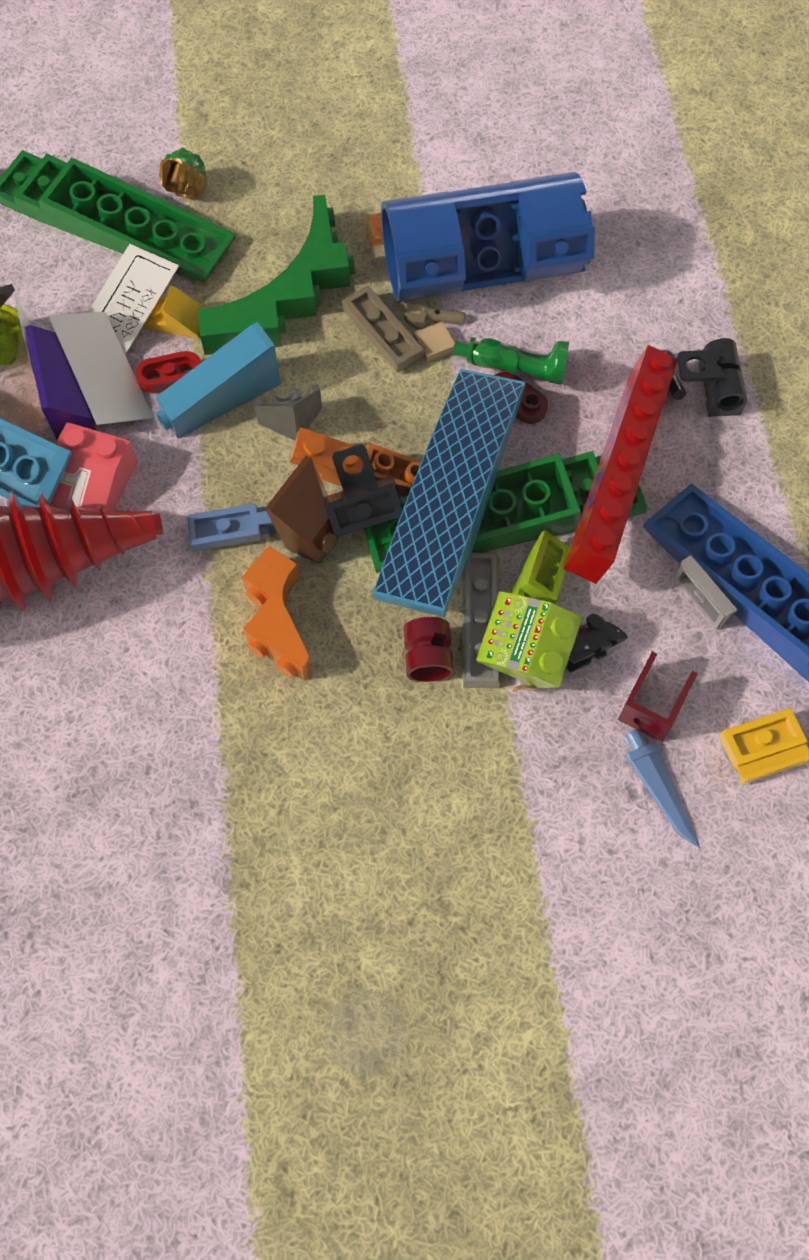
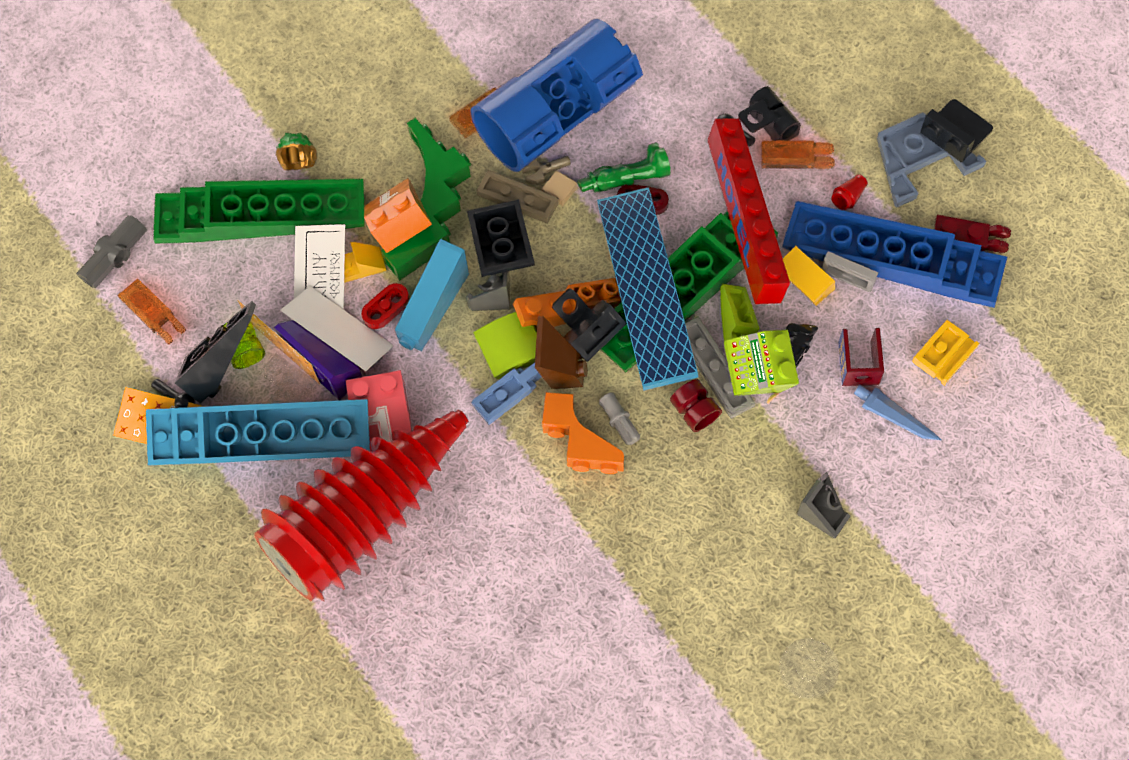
camera: 25 degrees left, 0 degrees up
none -> orange slope [364,178,432,253]
none -> black slope [467,199,535,277]
none -> lime slope [473,312,537,379]
none -> light grey axle [599,393,640,445]
none -> clear orange hinge [761,141,835,169]
none -> yellow hinge [783,246,835,306]
none -> dark grey slope [797,472,851,539]
none -> red cone [831,174,868,211]

